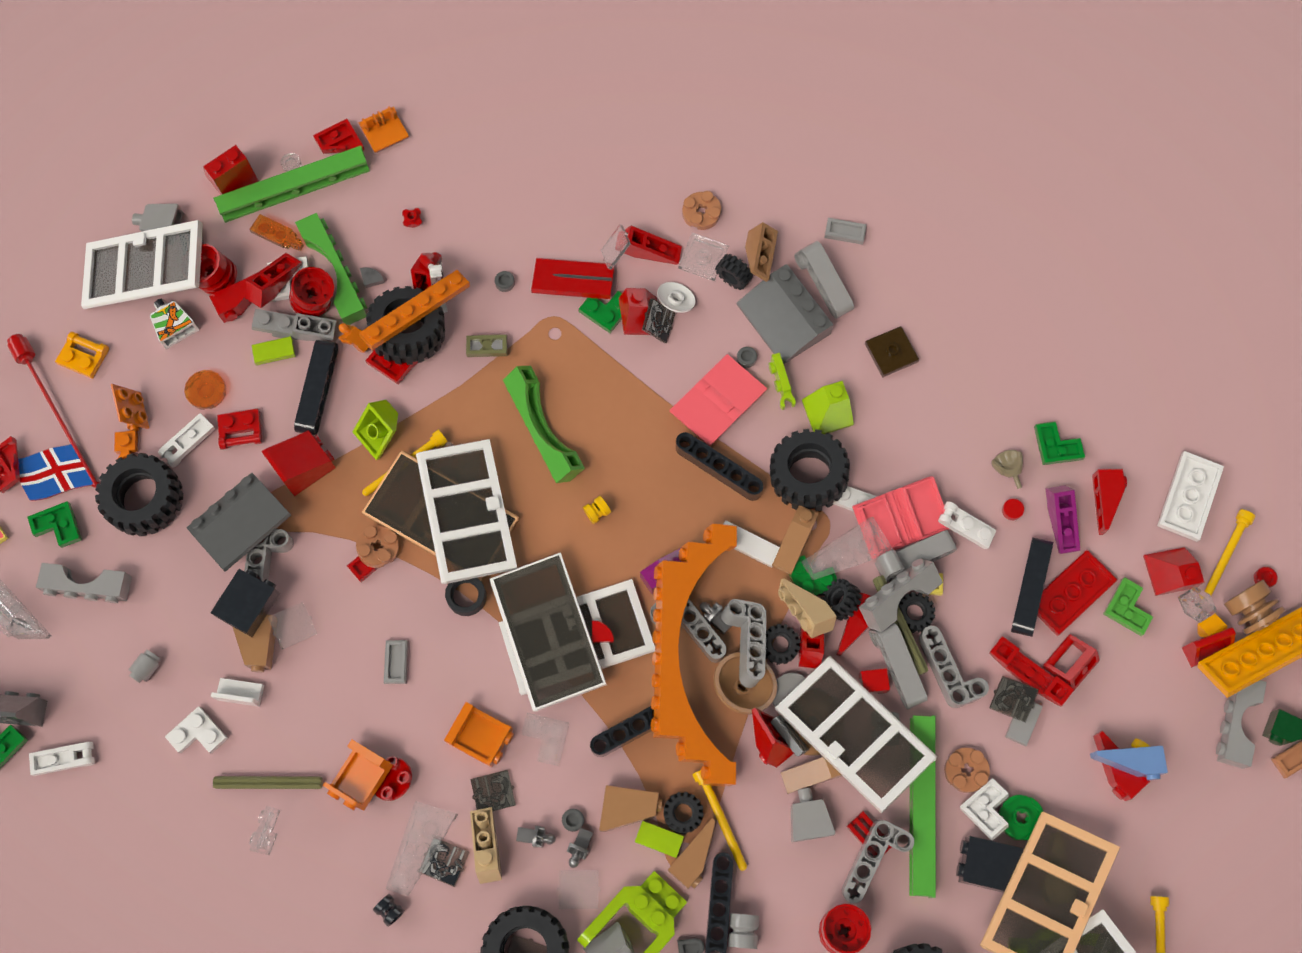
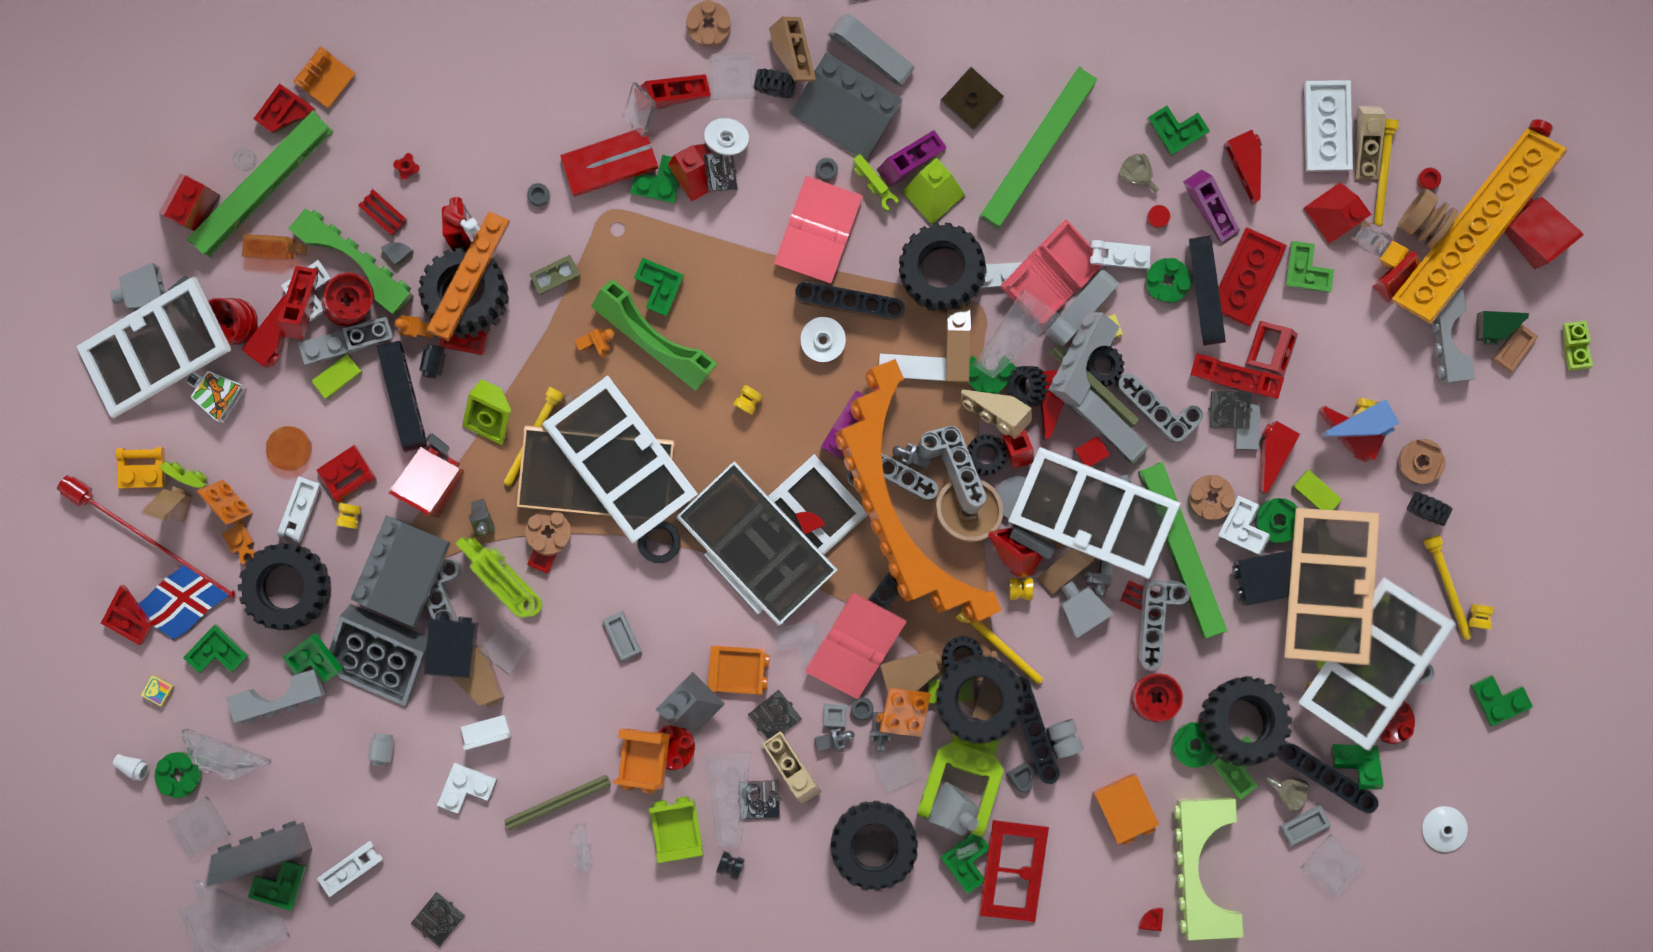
camera: 25 degrees left, 15 degrees up
none -> medium nougat slope [141,486,192,522]
none -> lime slope [159,461,210,488]
none -> green plate [282,633,343,683]
none -> dark grey slope [329,604,427,706]
none -> yellow wheel [335,503,362,529]
none -> red tile [358,189,407,236]
none -> clear smoke piece [411,892,466,947]
none -> black brick [419,344,446,379]
none -> dark grey tile [425,433,450,455]
none -> lime plate [455,537,543,617]
none -> flat silver piece [469,499,495,536]
none -> orange piece [574,329,615,358]
none -> green plate [634,257,684,317]
none -> lime panel [649,796,704,863]
none -> dark grey slope [656,672,725,731]
none -> white dish [801,317,846,362]
none -> coral piece [805,592,907,699]
none -> light grey tile [823,703,847,728]
none -> orange hinge [876,687,931,737]
none -> magenta slope [877,130,947,188]
none -> black tyre [936,655,1024,744]
none -> bright green tile [979,66,1097,230]
none -> yellow wheel [1009,578,1033,600]
none -> flat silver piece [1083,560,1113,597]
none -> green plate [1145,258,1191,303]
none -> red slope [1259,421,1300,494]
none -> lime tile [1292,469,1343,510]
none -> tan slope [1355,106,1386,179]
none -> nougat plate [1398,439,1446,484]
none -> black tyre [1407,492,1453,526]

